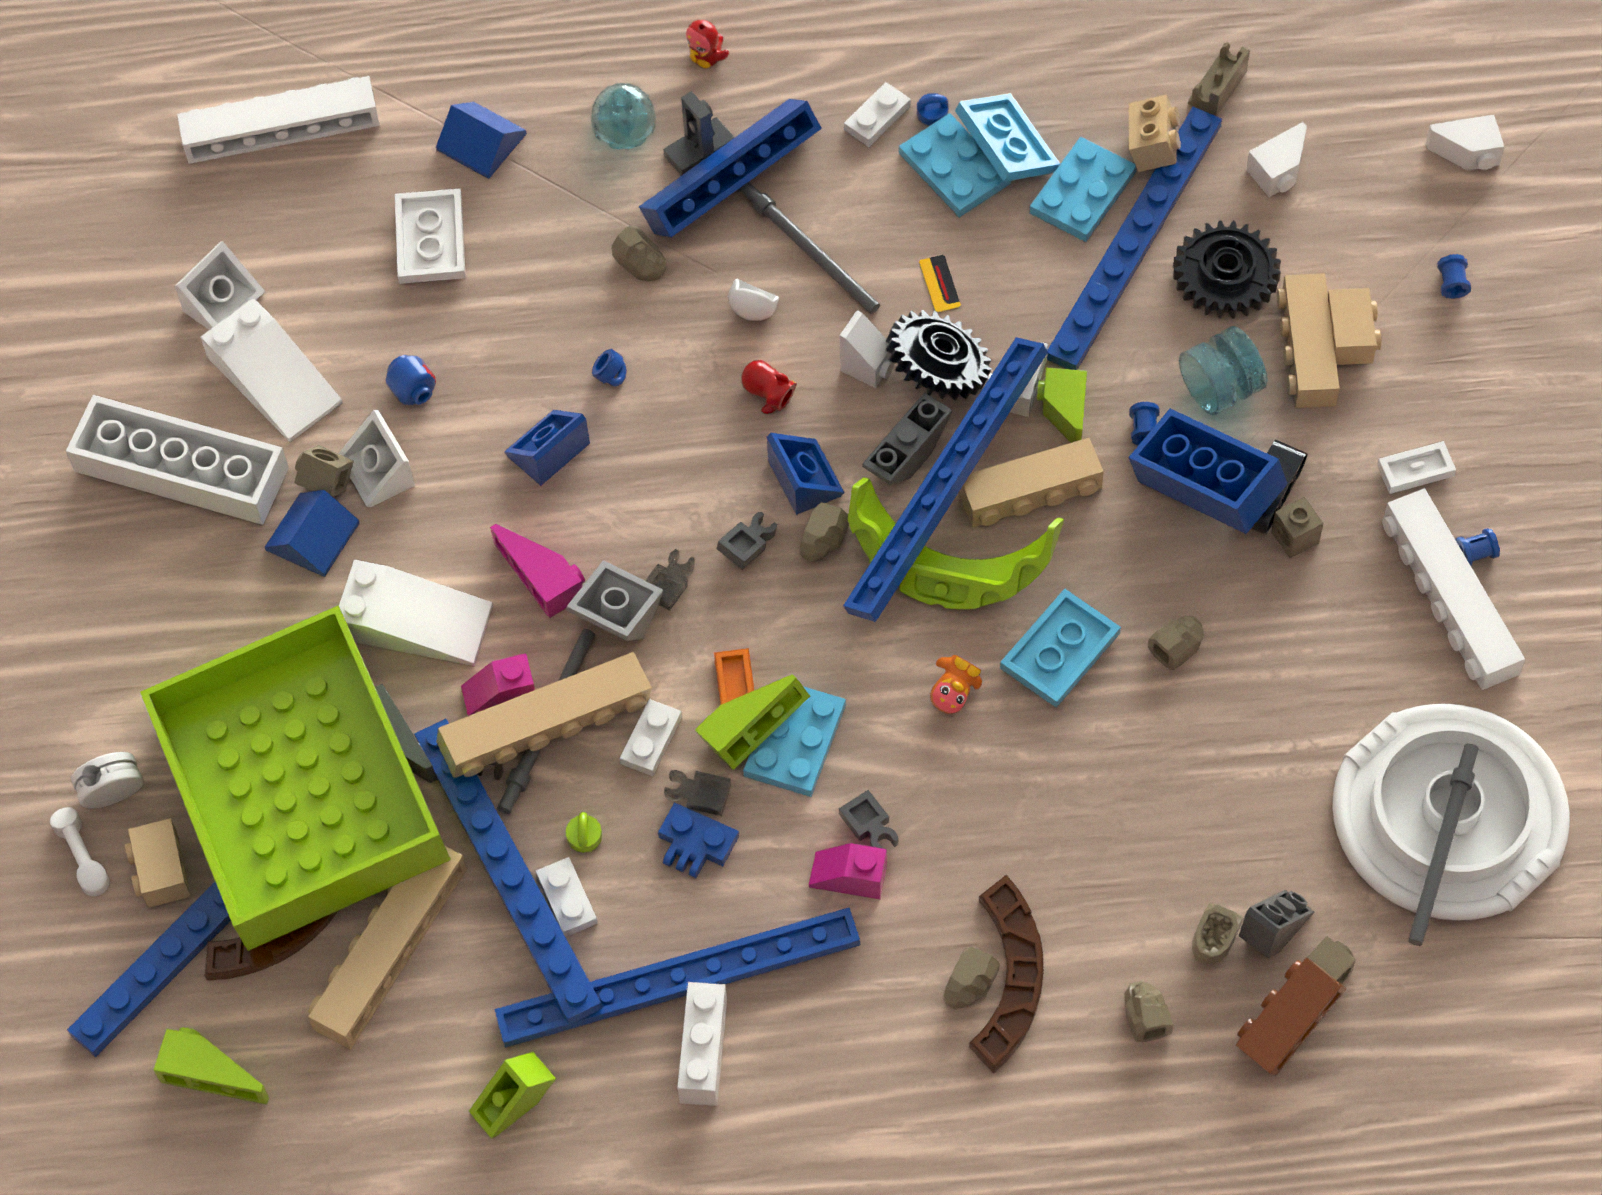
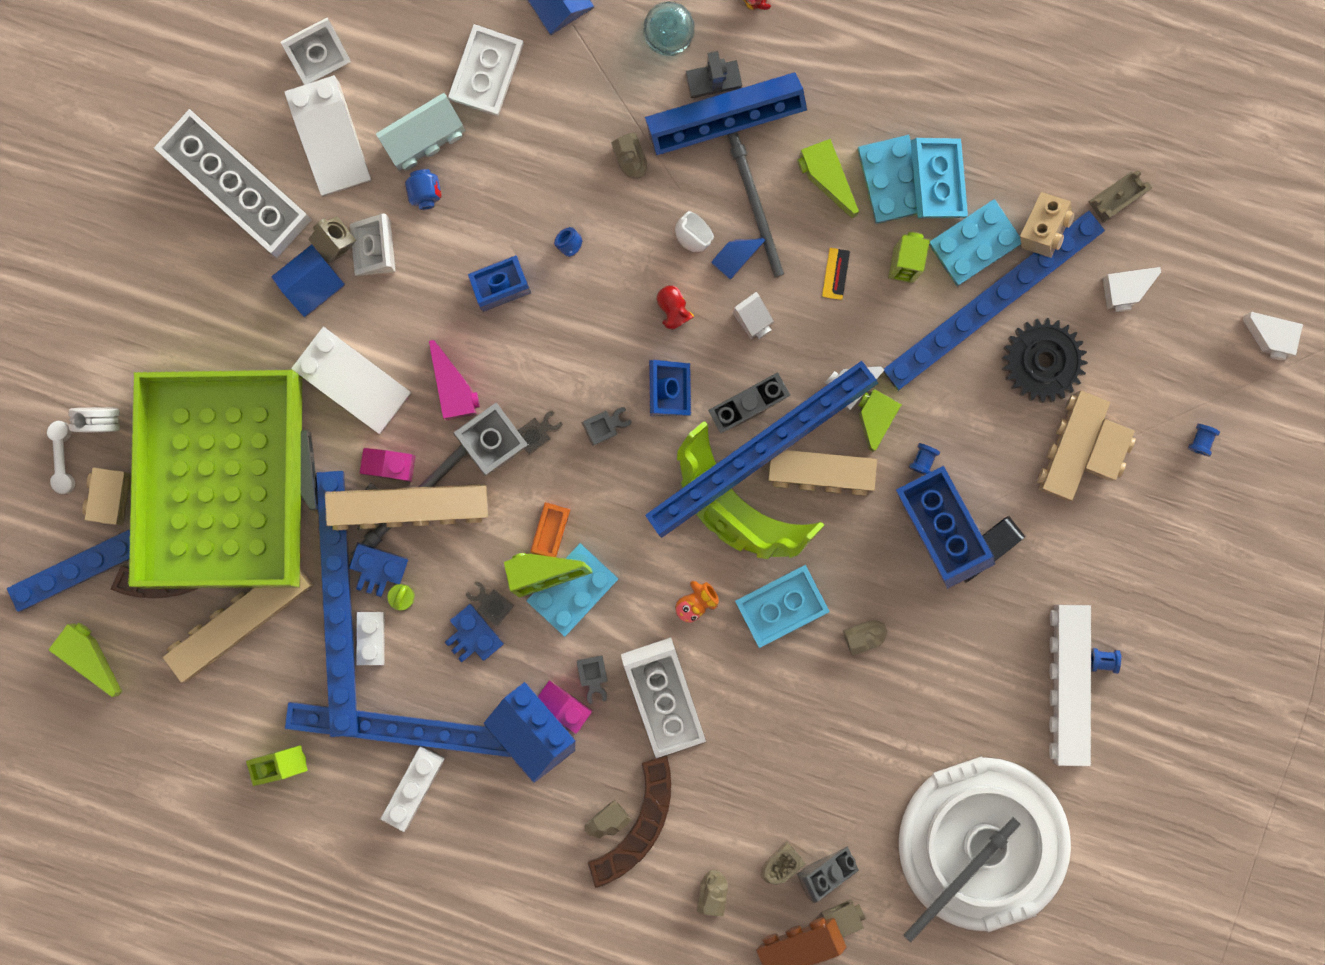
camera: 20 degrees right, 25 degrees up
white plate [620,699,682,777] -> none
dark tan rock [800,502,849,562] -> none
white plate [844,82,911,147] -> none
black gear [885,310,992,401] -> none
blue tile [917,93,949,126] -> none
clear light blue wheel [1179,326,1268,416] -> none
dark tan brick [1271,497,1324,558] -> none
white plate [1377,441,1456,494] -> none
none -> blue hinge [349,542,408,597]
none -> light aqua slope [376,93,465,171]
none -> blue slope [484,682,576,783]
none -> white slope [621,637,706,758]
none -> blue slope [711,238,766,280]
none -> lime slope [797,139,859,218]
none -> lime brick [888,232,930,283]

